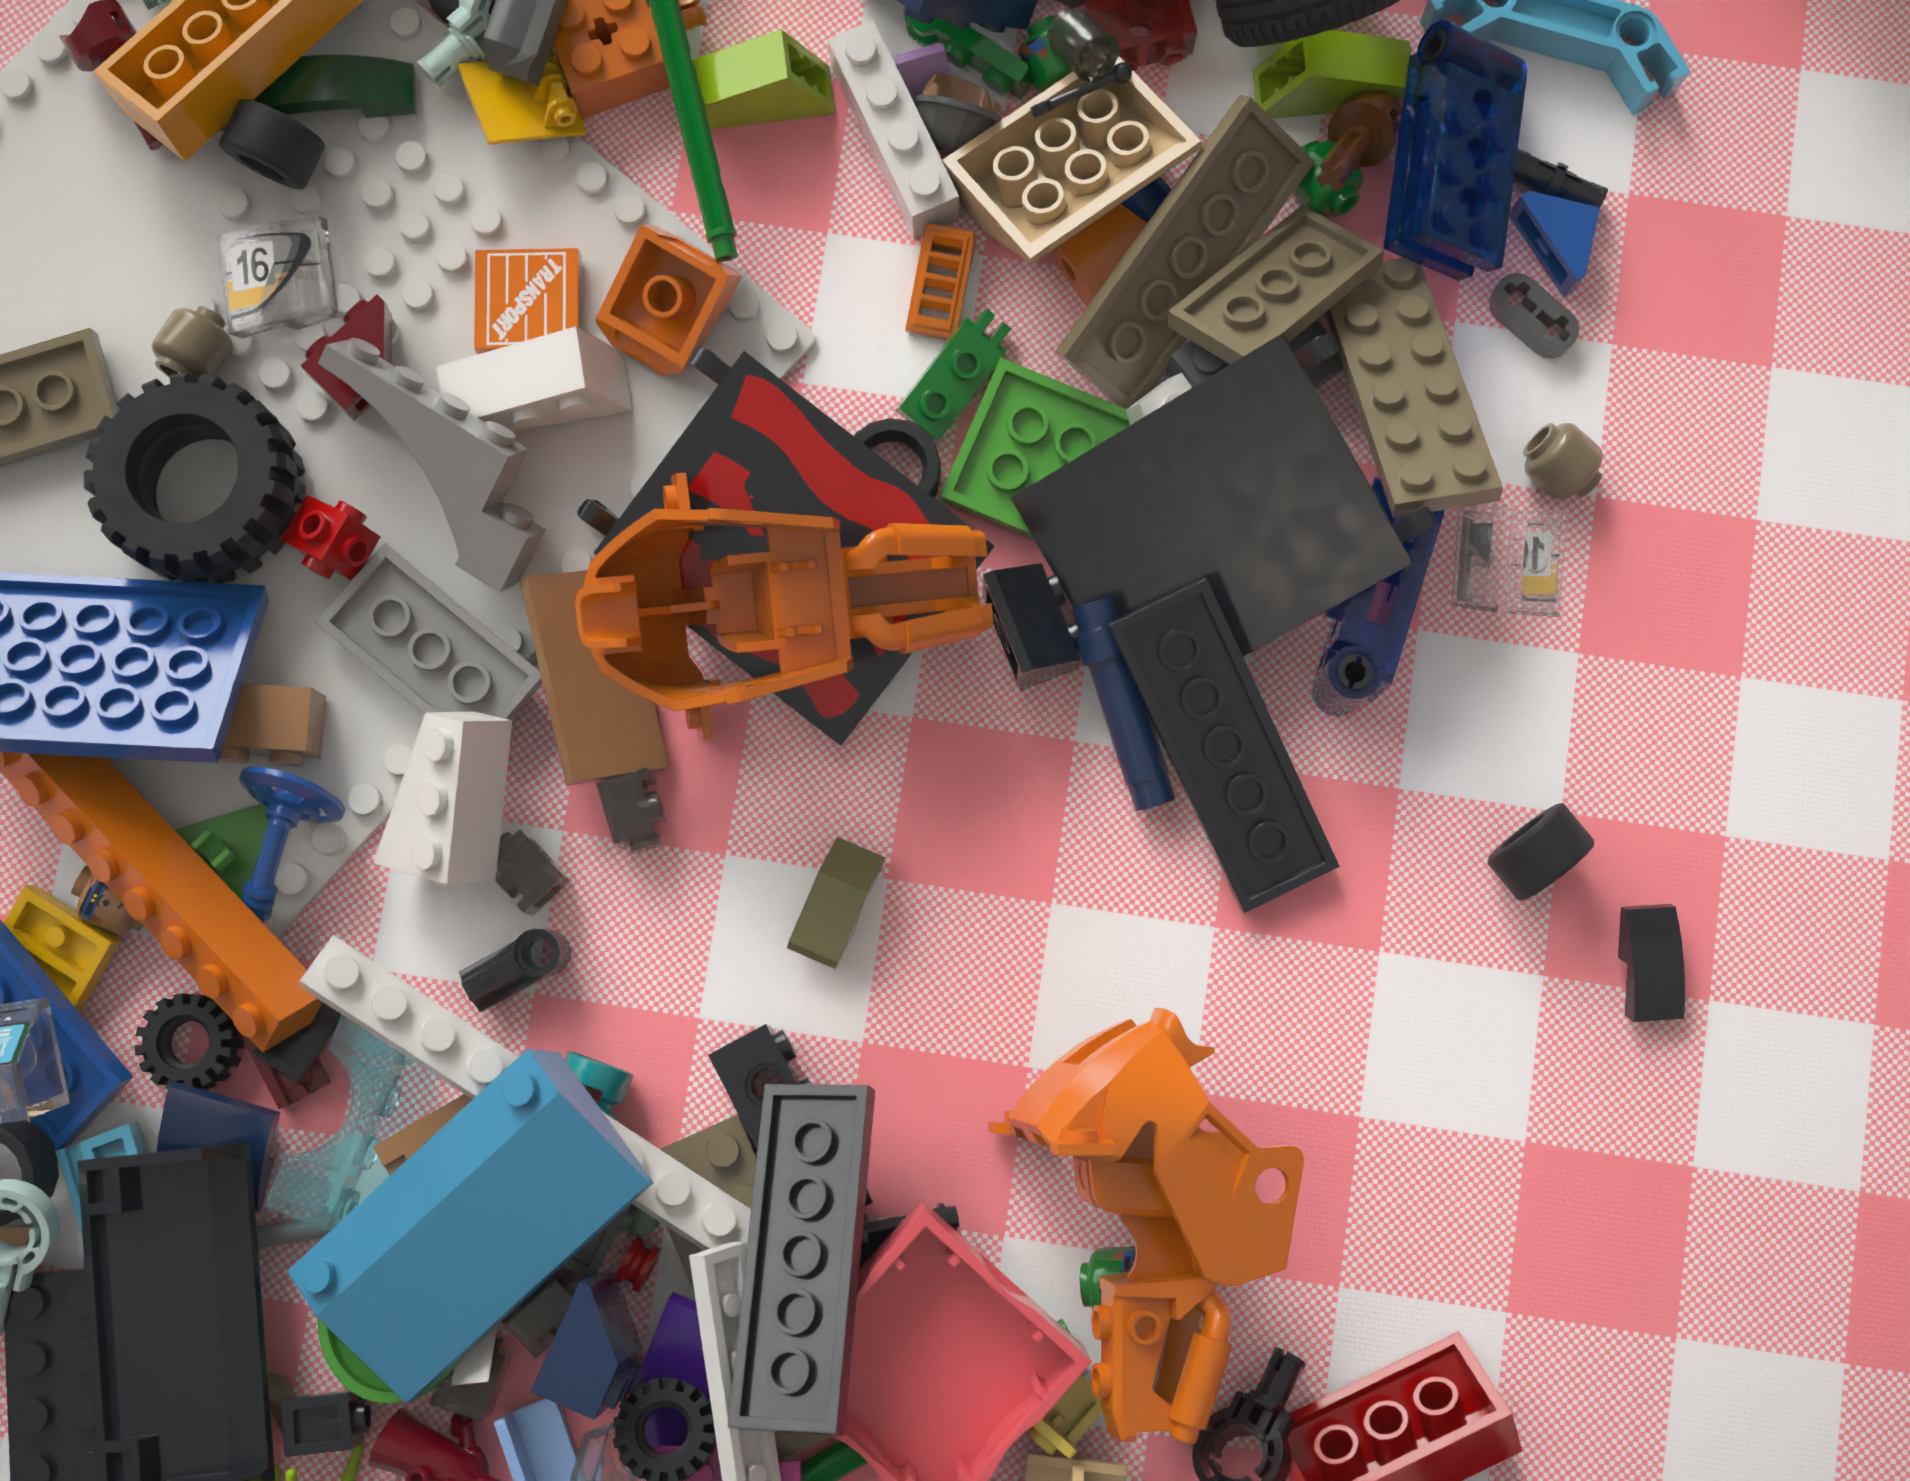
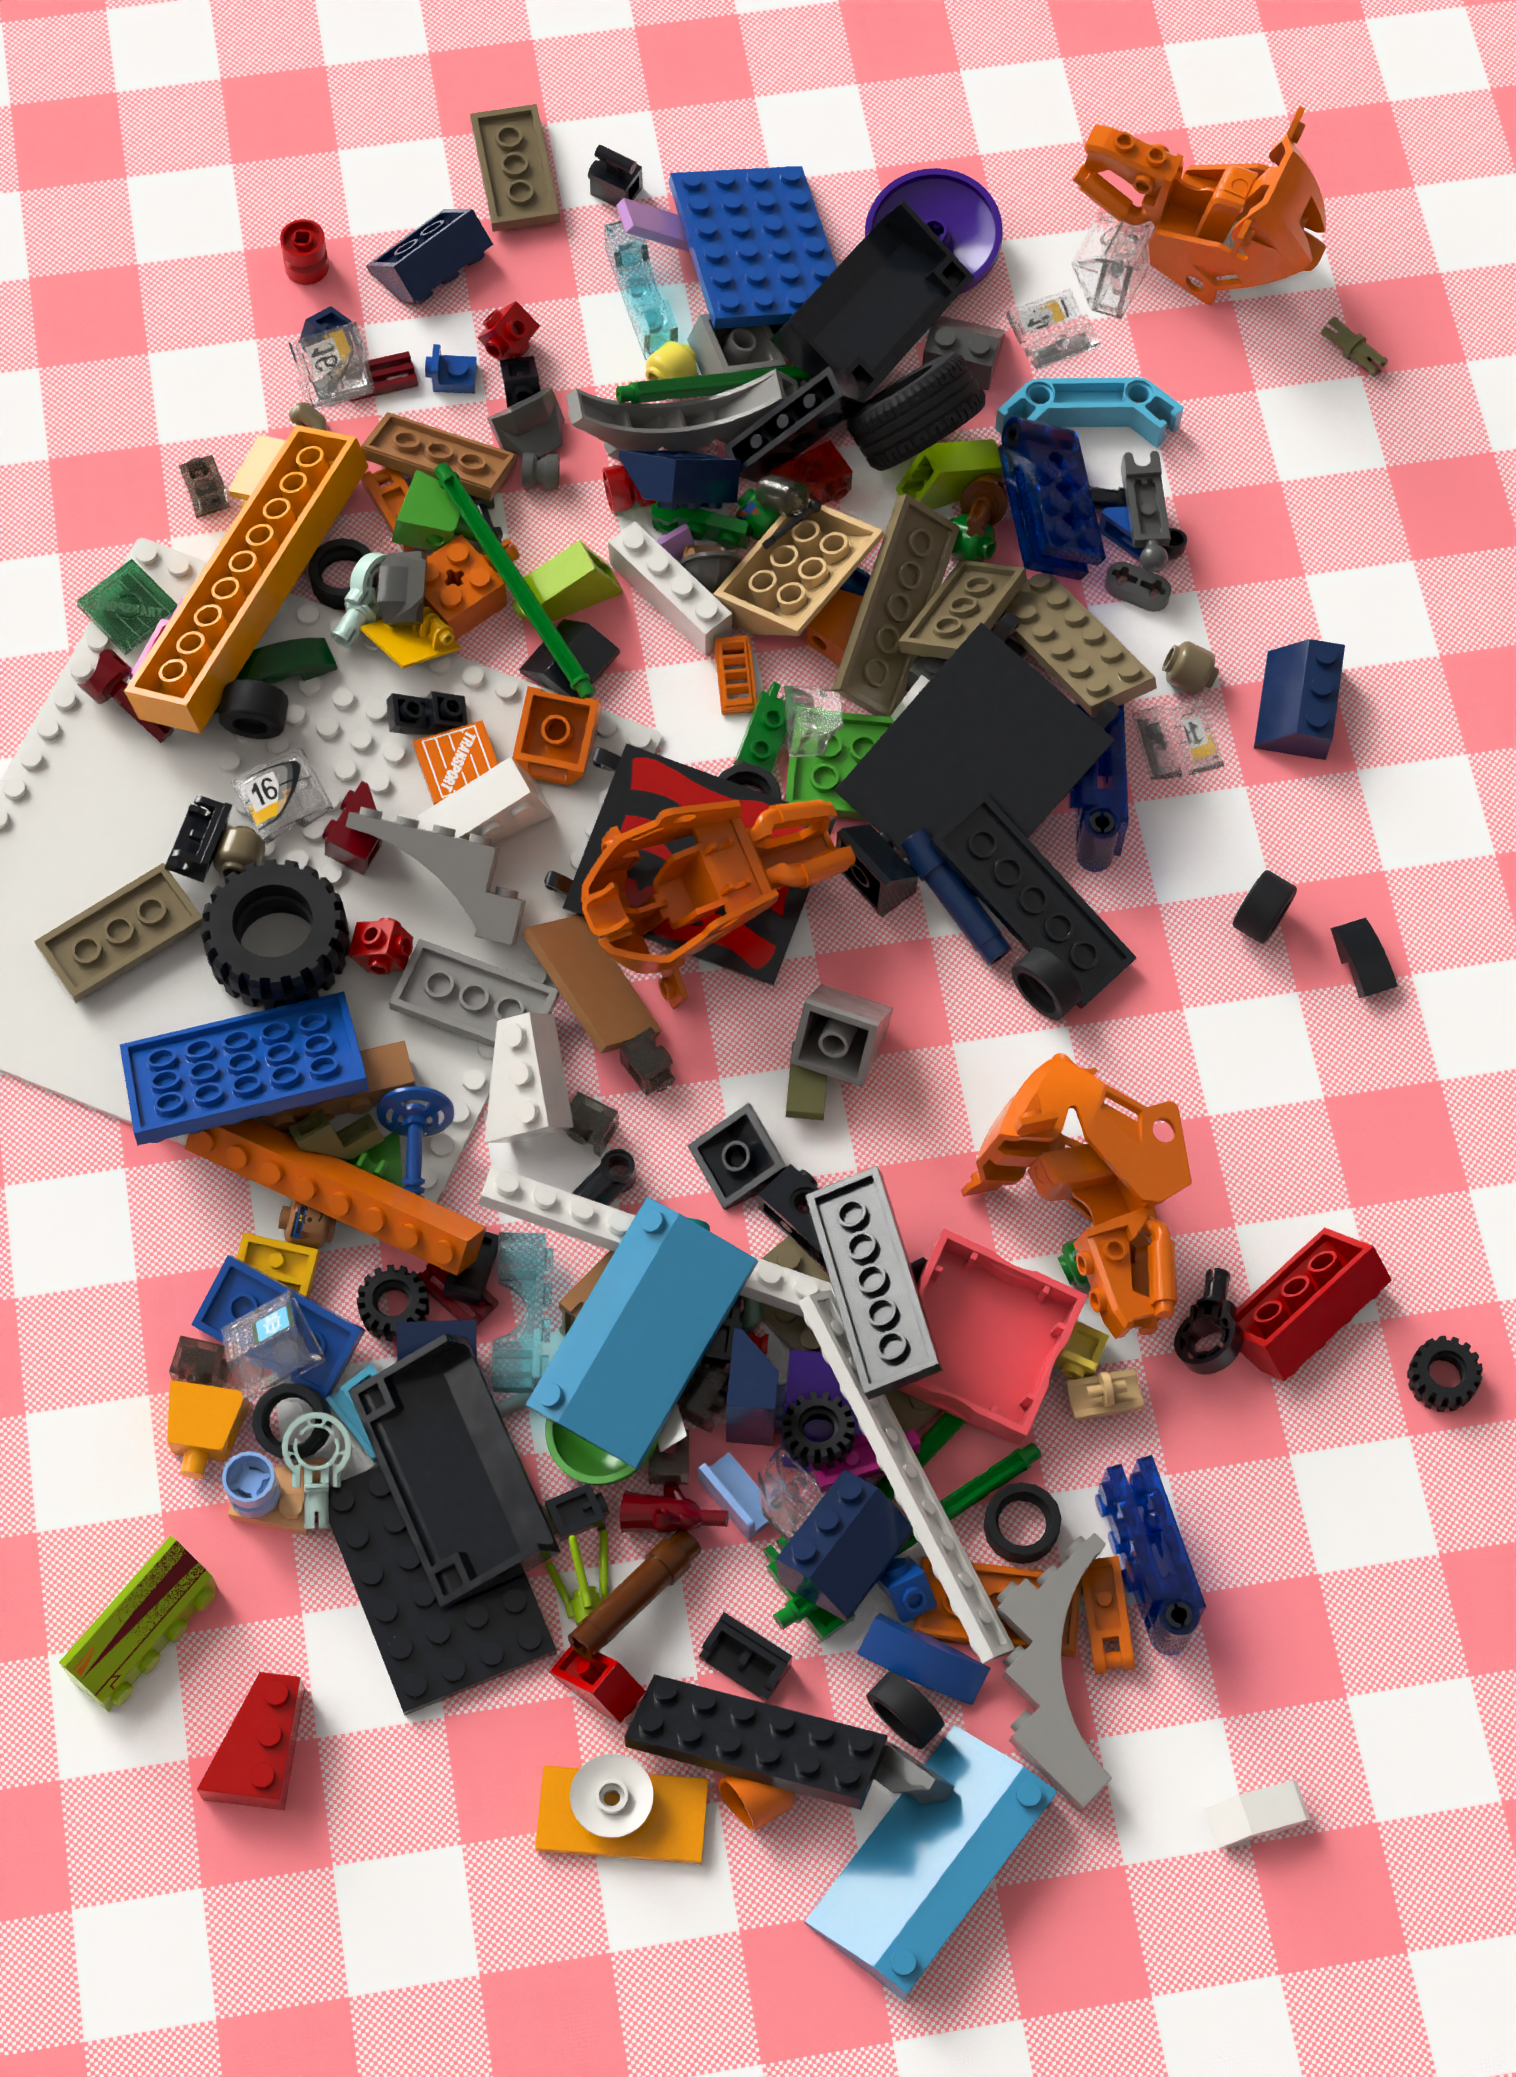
camera: 20 degrees left, 15 degrees down
none -> black hinge [164,796,232,883]
none -> olive slope [288,1109,385,1160]
none -> black slope [386,691,468,735]
none -> black slope [519,619,620,699]
none -> black slope [687,1103,787,1210]
none -> clear slope [783,685,843,757]
none -> light grey slope [790,984,893,1087]
none -> black tyre [1011,947,1082,1020]
none -> dark grey plate [1121,451,1171,573]
none -> black hinge [1162,528,1187,560]
none -> dark blue slope [1254,639,1345,760]

